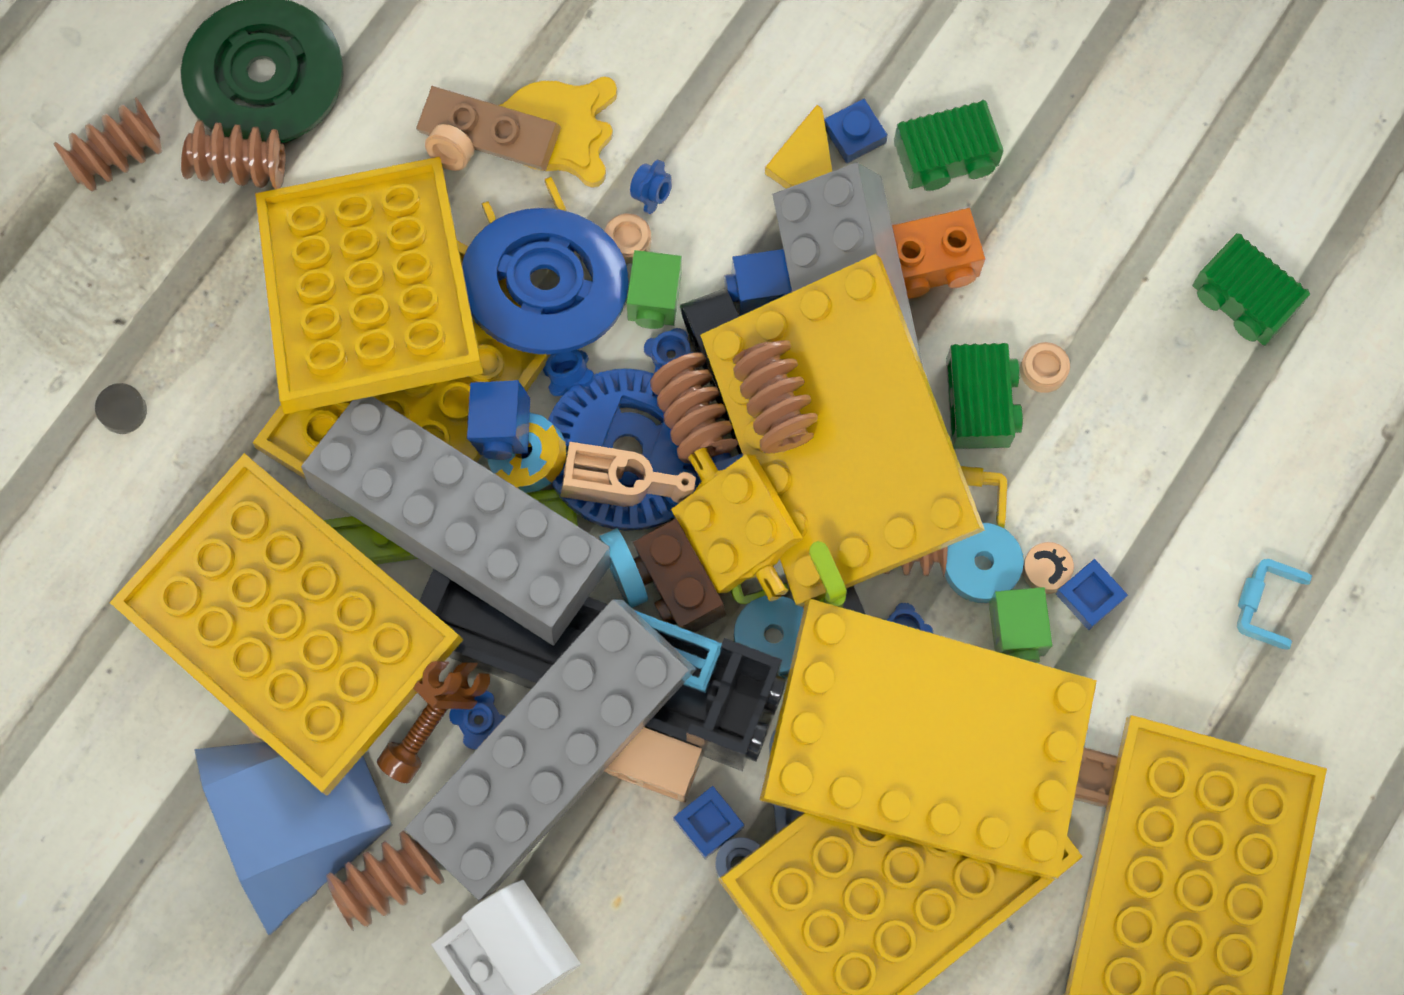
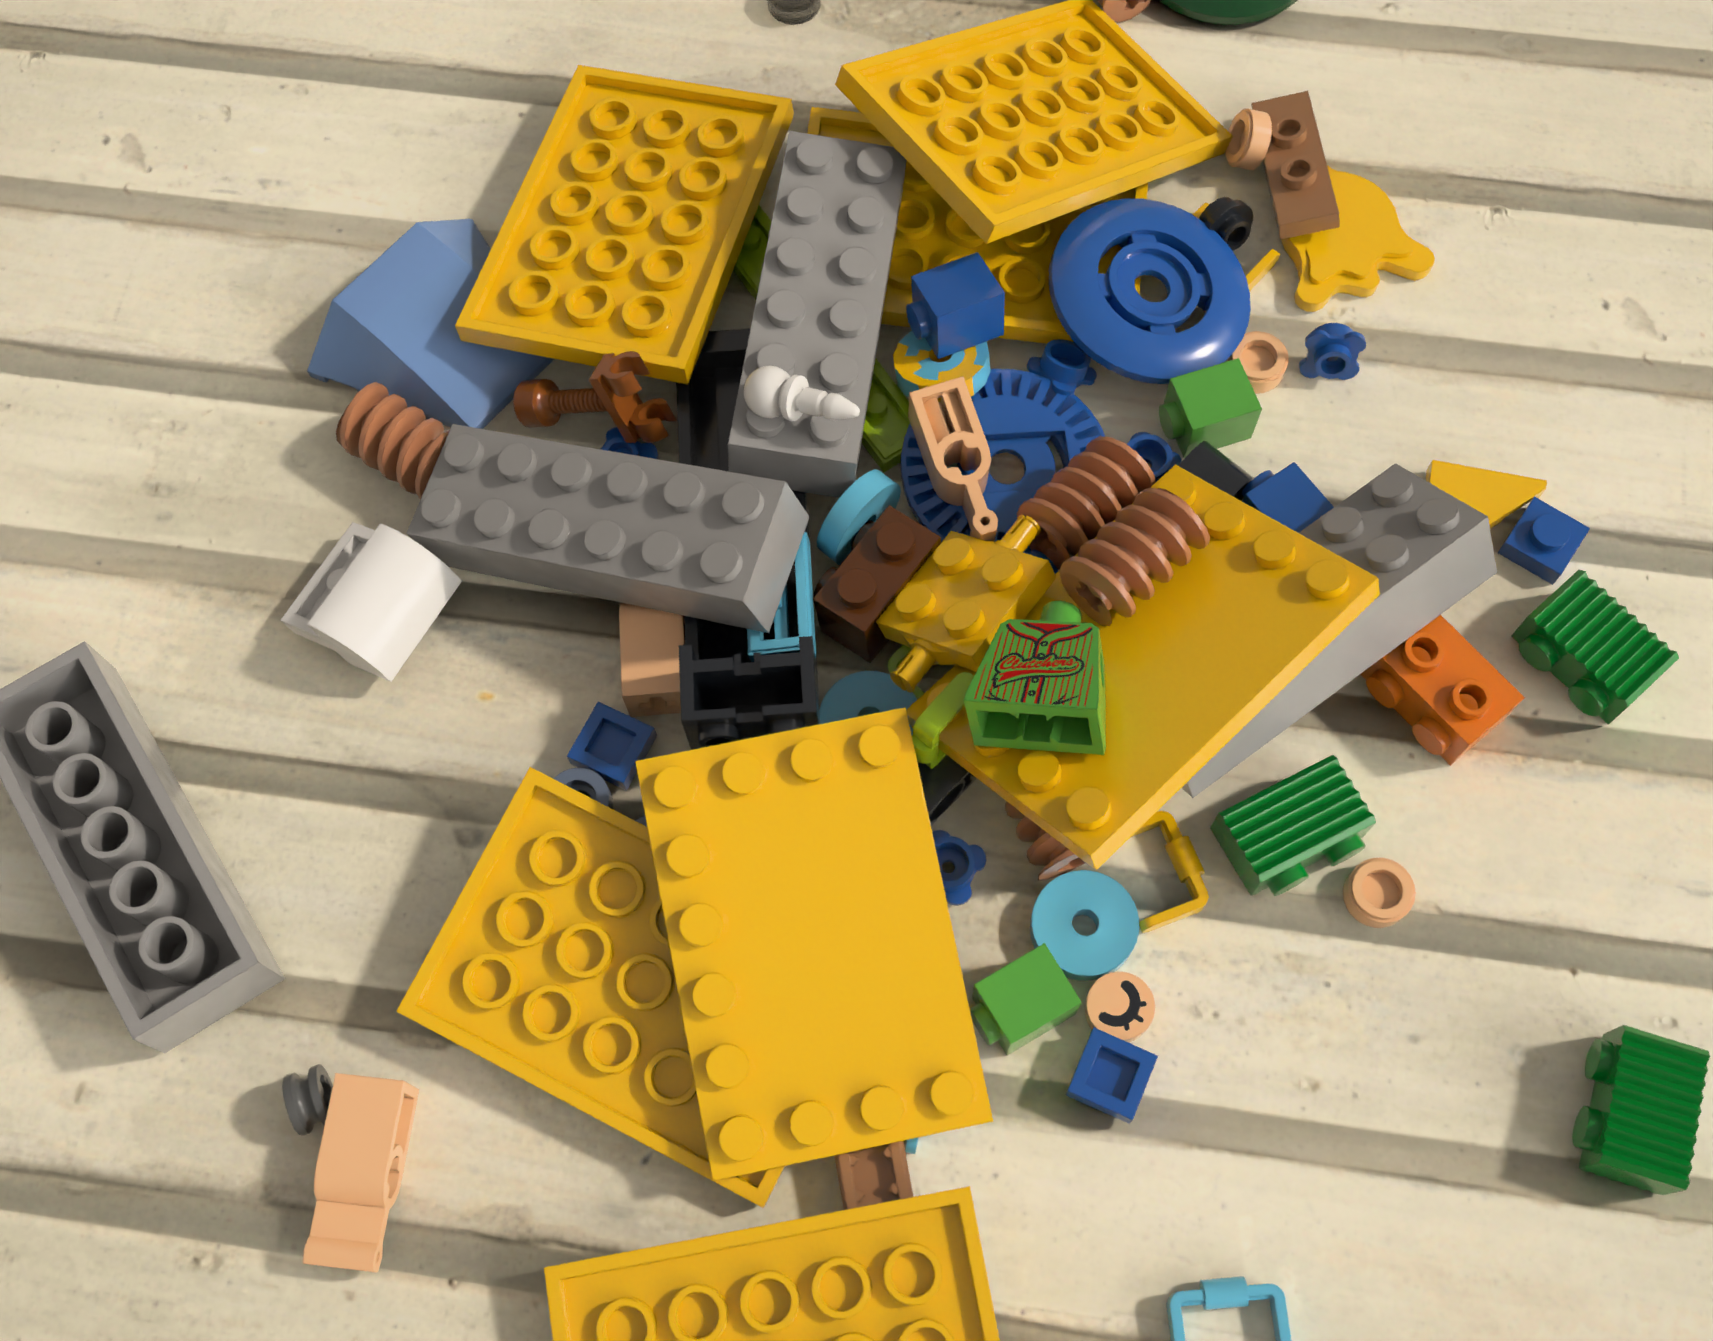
camera: 70 degrees right, 5 degrees down
none -> white bar [744,366,860,421]
none -> bright green torso [964,601,1106,755]
none -> black plate [1199,197,1253,251]

